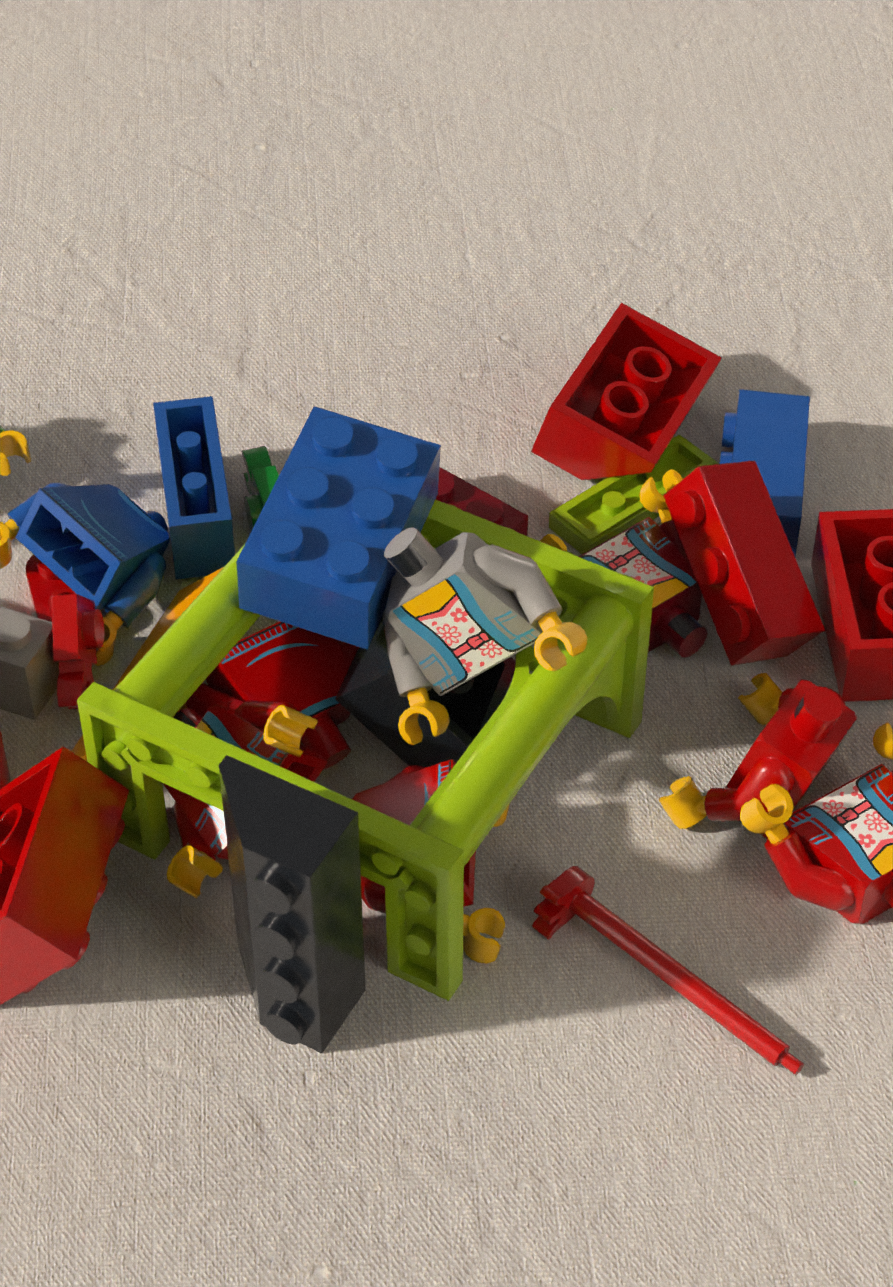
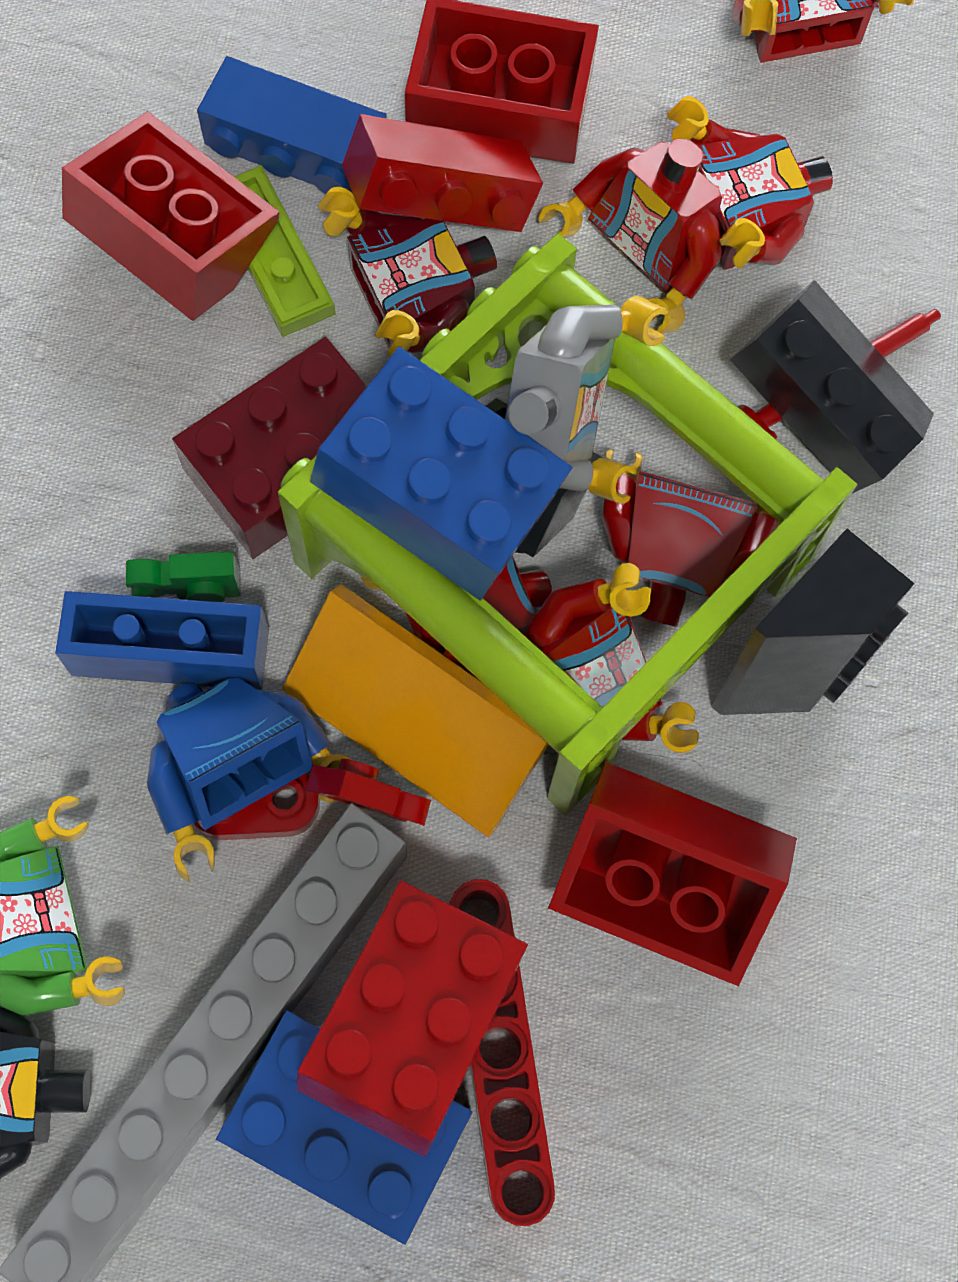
camera: 80 degrees left, 25 degrees up
none -> black slope [730,280,934,494]

